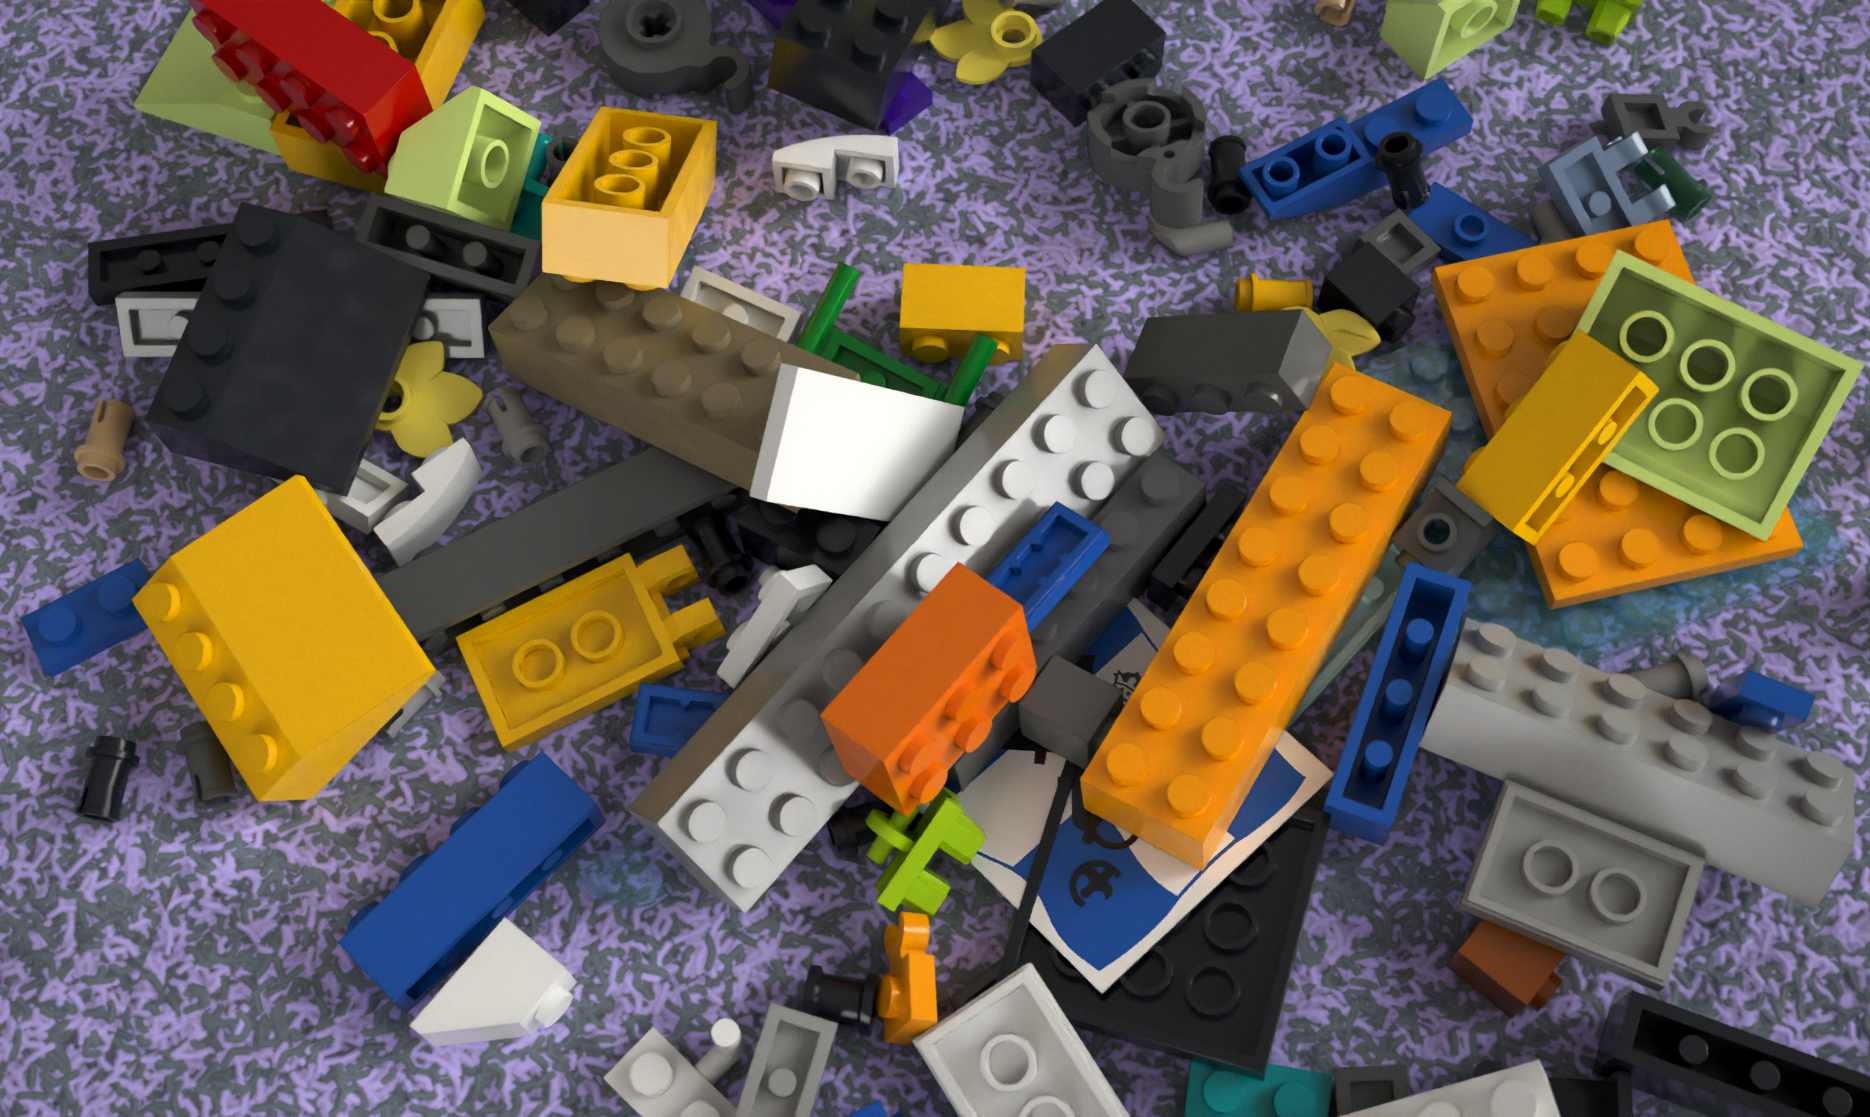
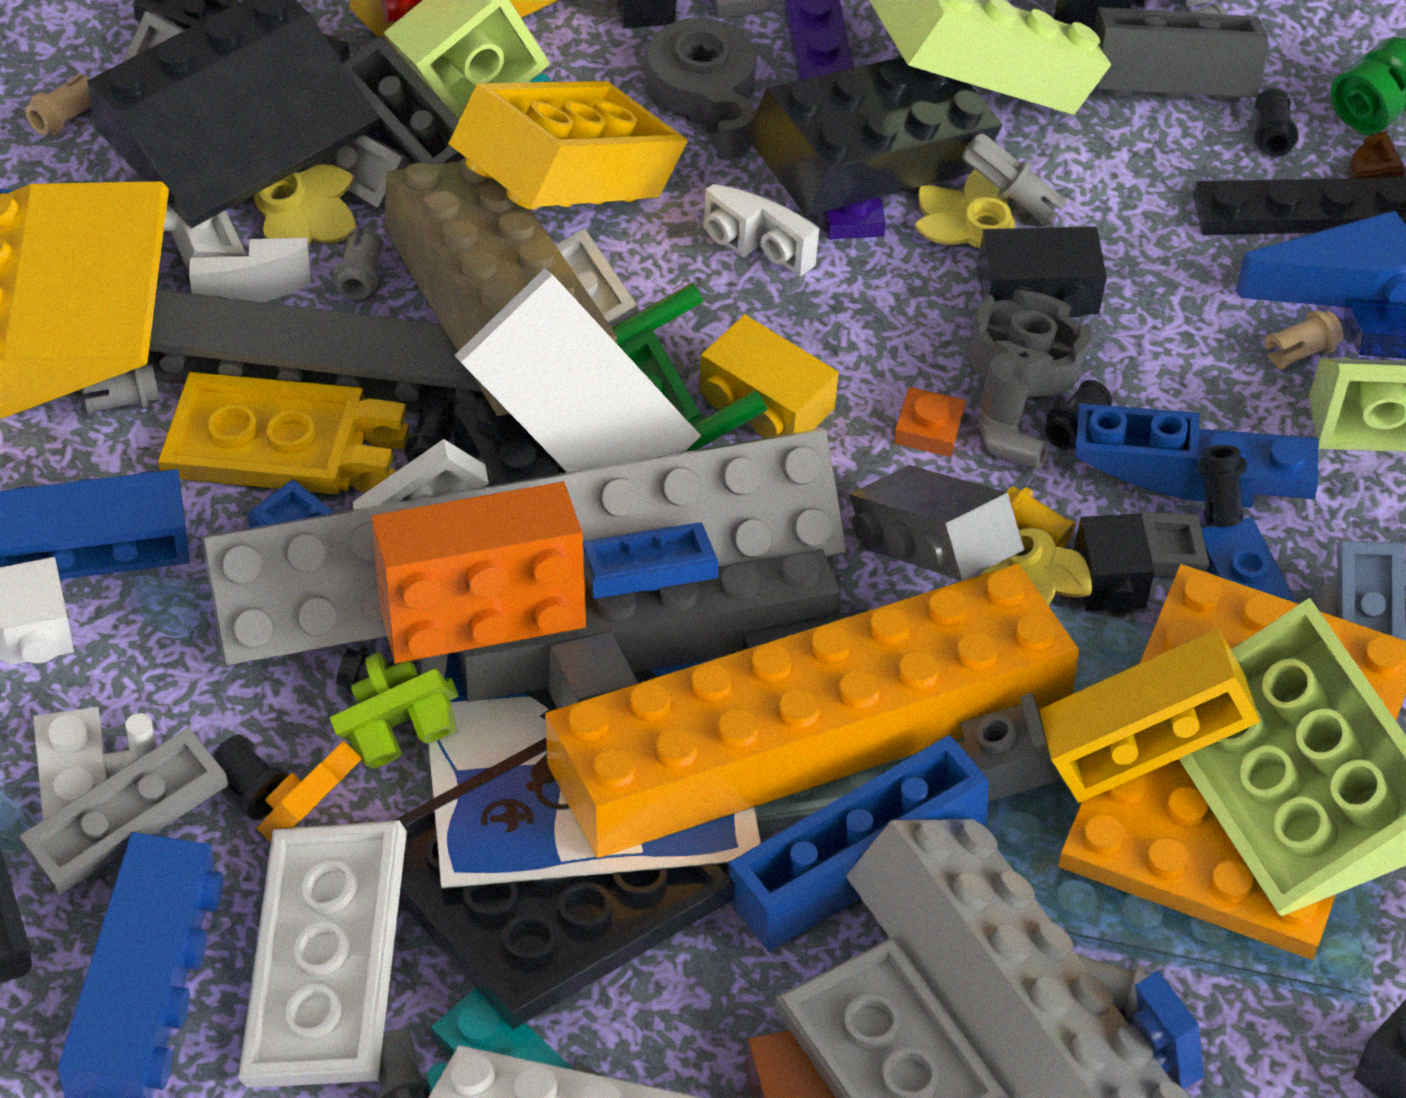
camera: 30 degrees right, 15 degrees down
none -> orange plate [894,387,966,457]

